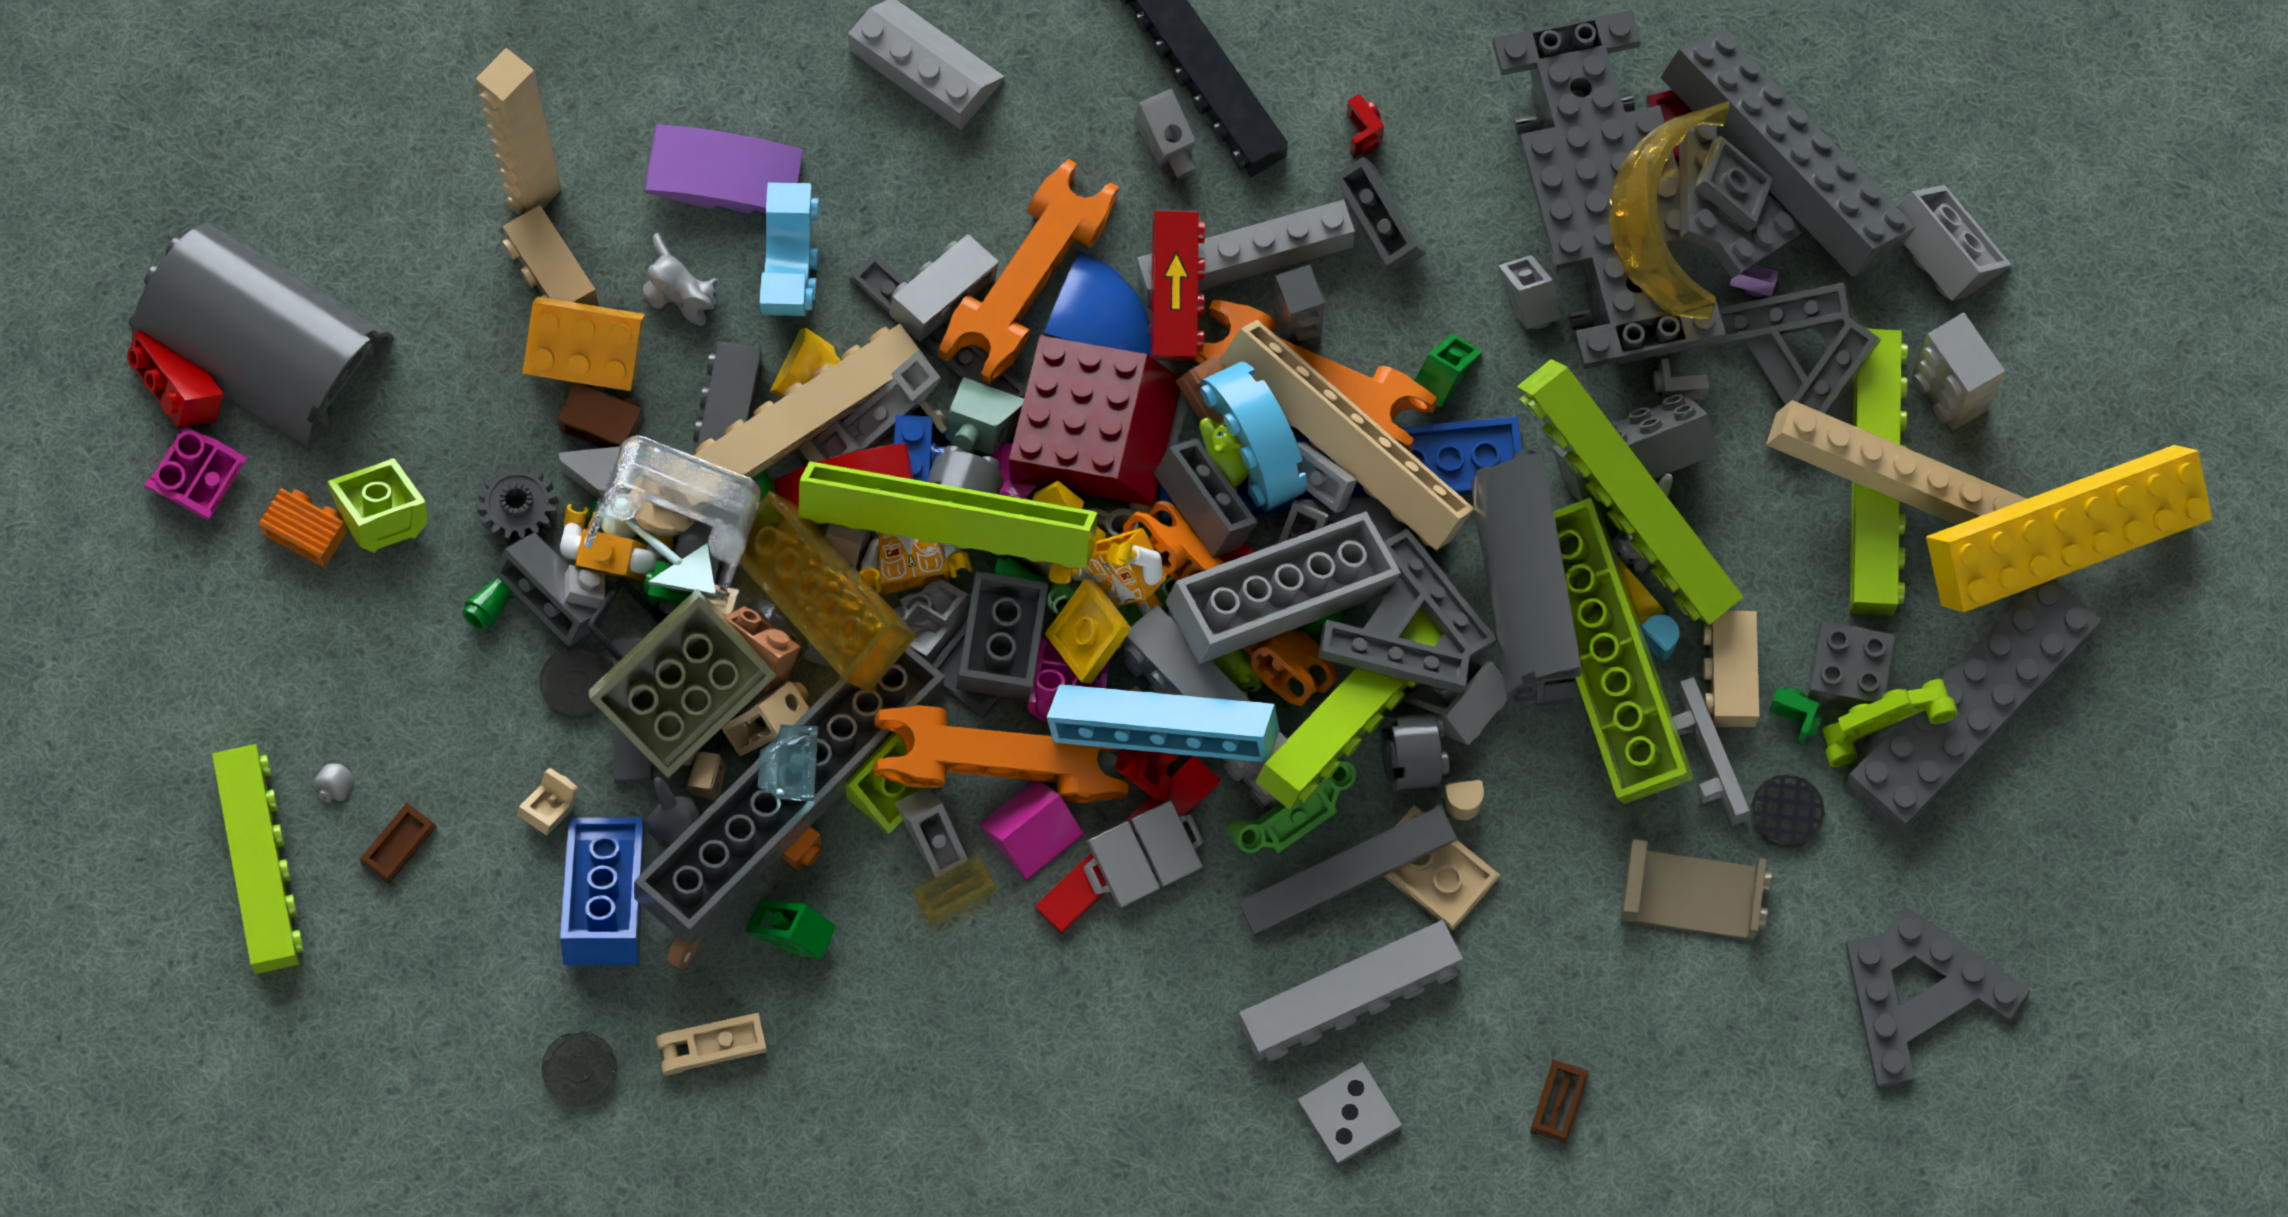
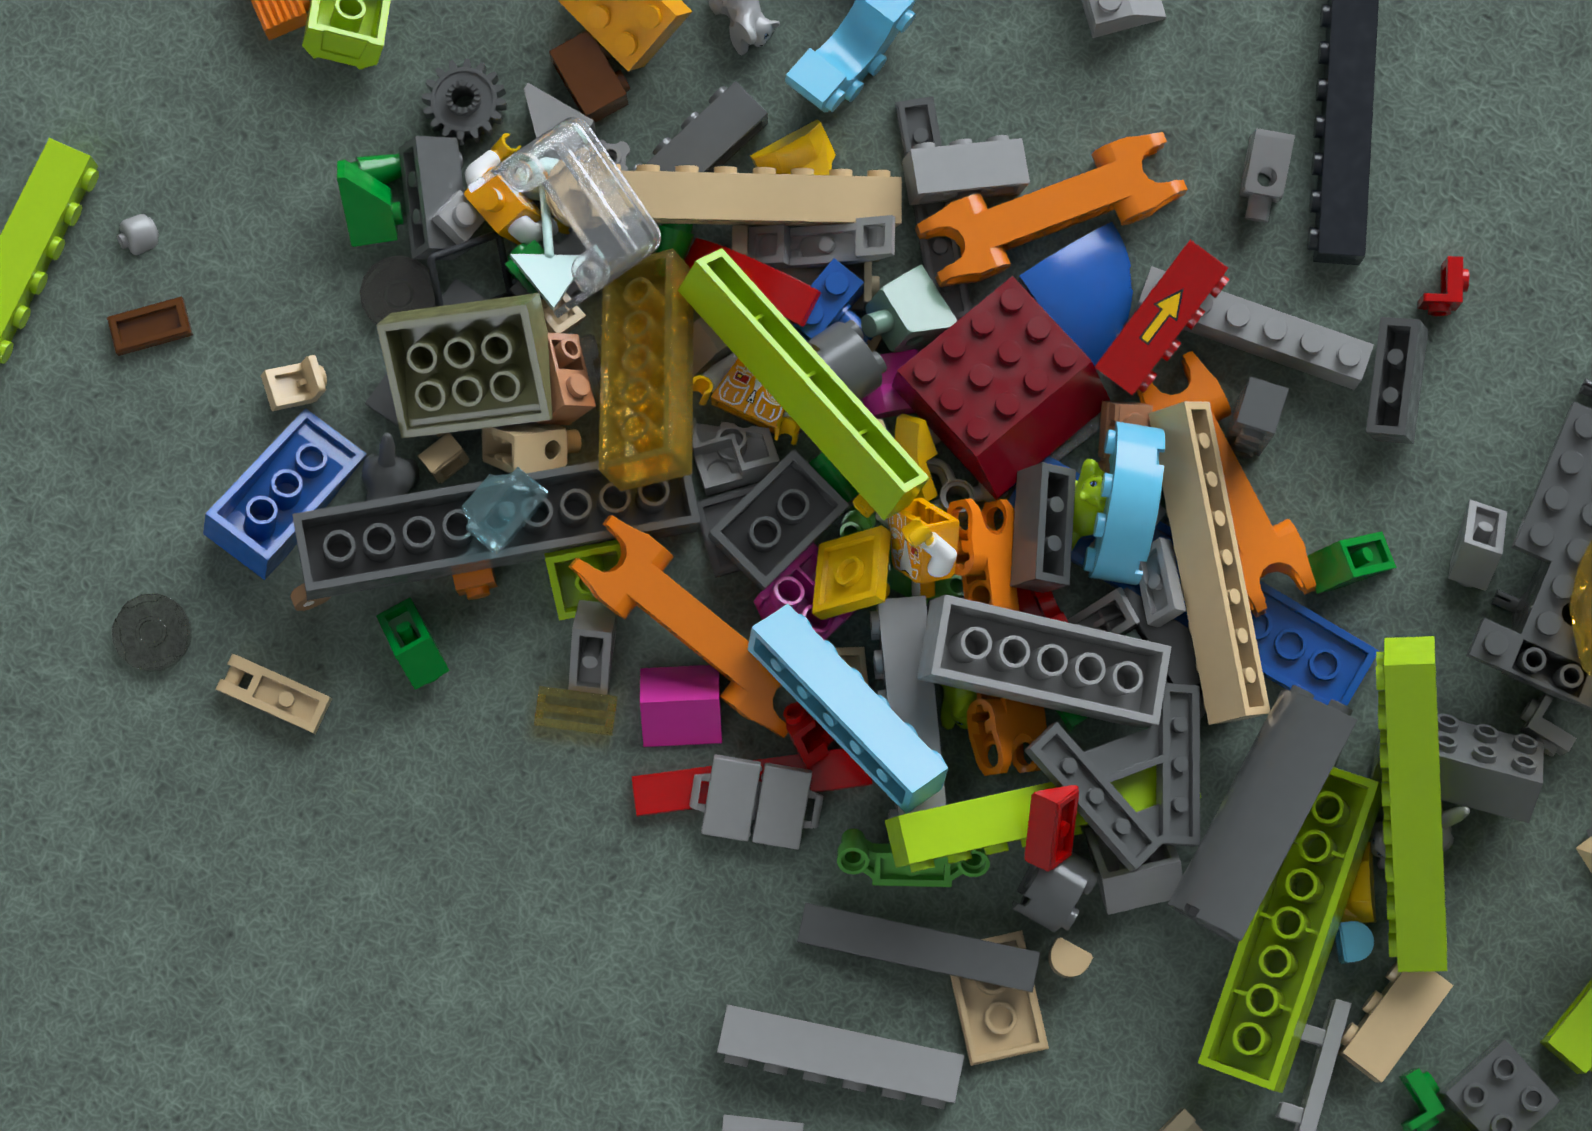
camera: 40 degrees right, 10 degrees up
none -> green slope [337,160,404,247]
none -> red slope [1024,785,1080,872]

